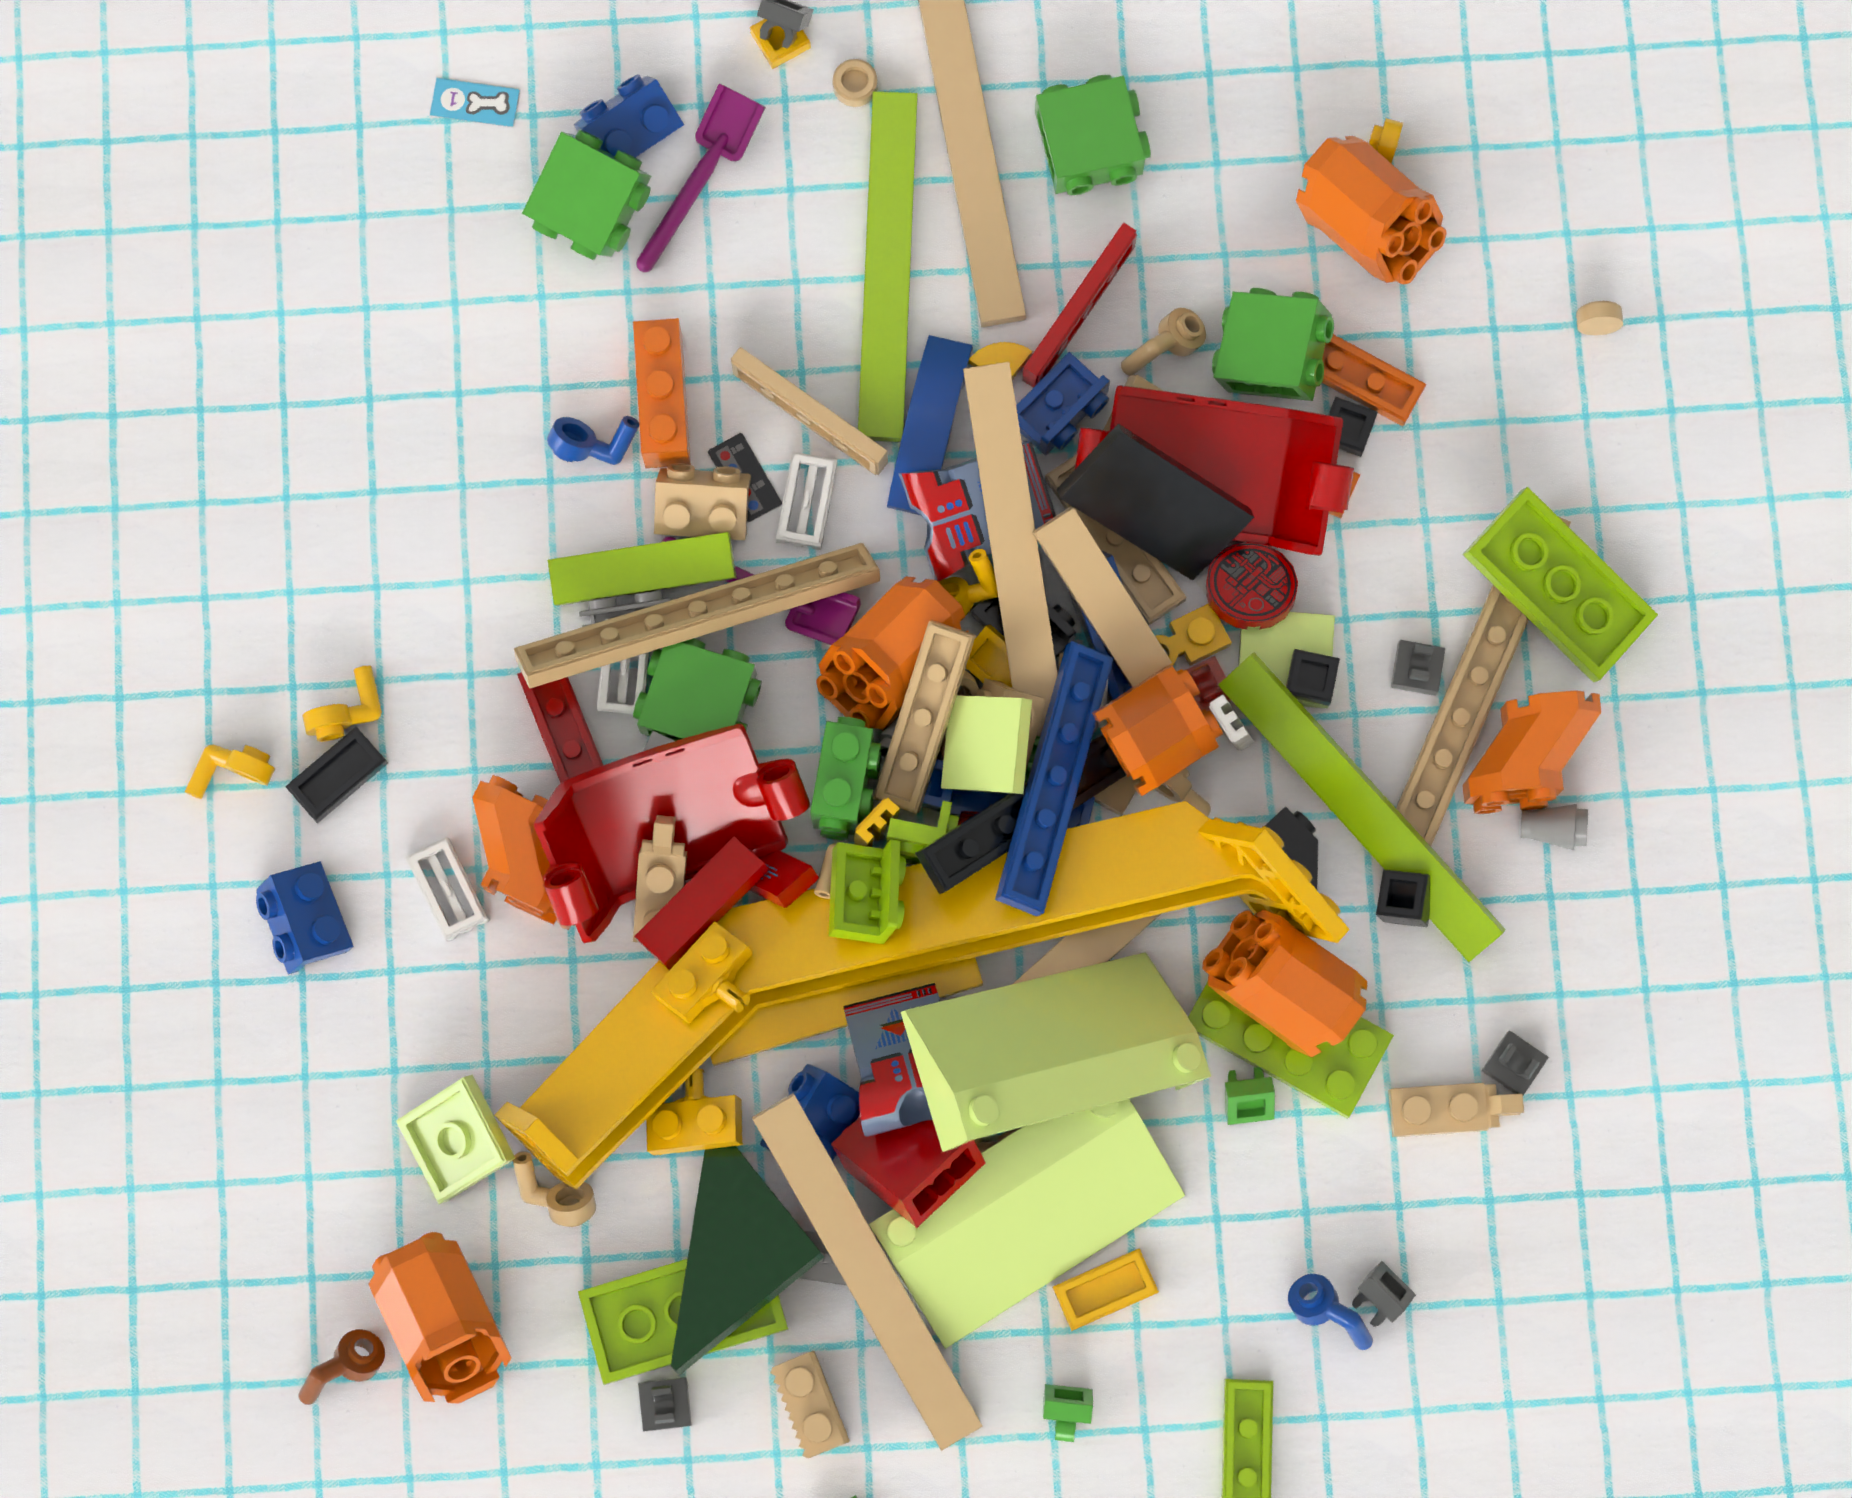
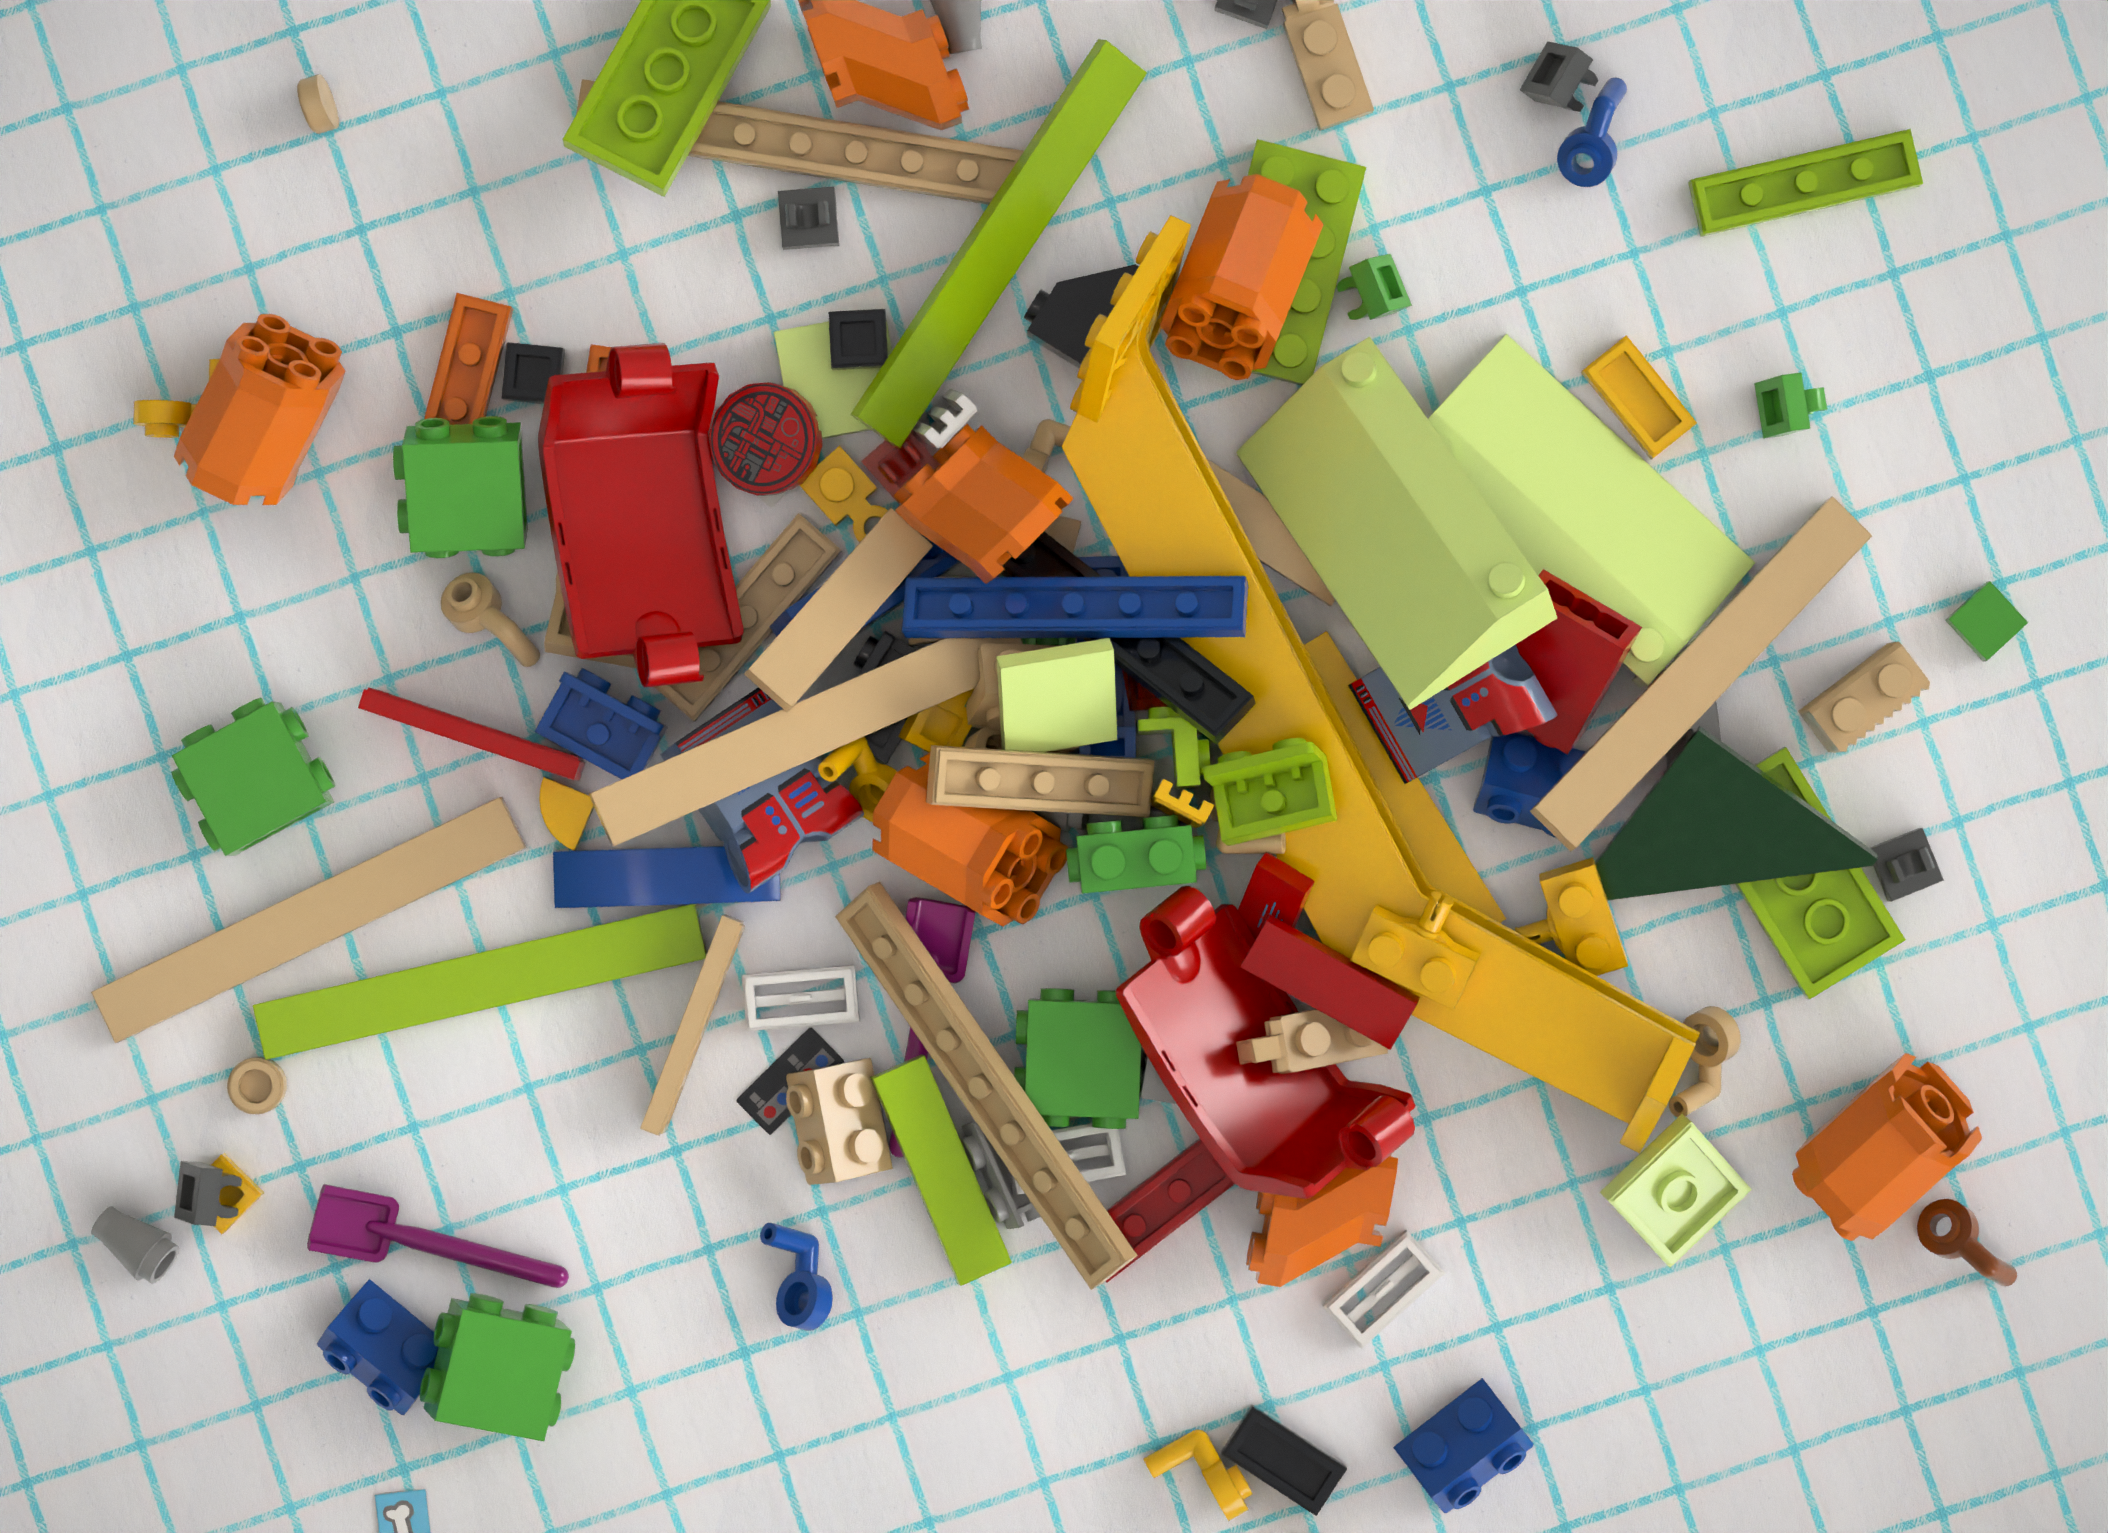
camera: 105 degrees left, 10 degrees up
orange brick [633,318,691,468] -> none
black tile [1056,424,1254,581] -> none
black slope [1376,869,1430,927] -> none

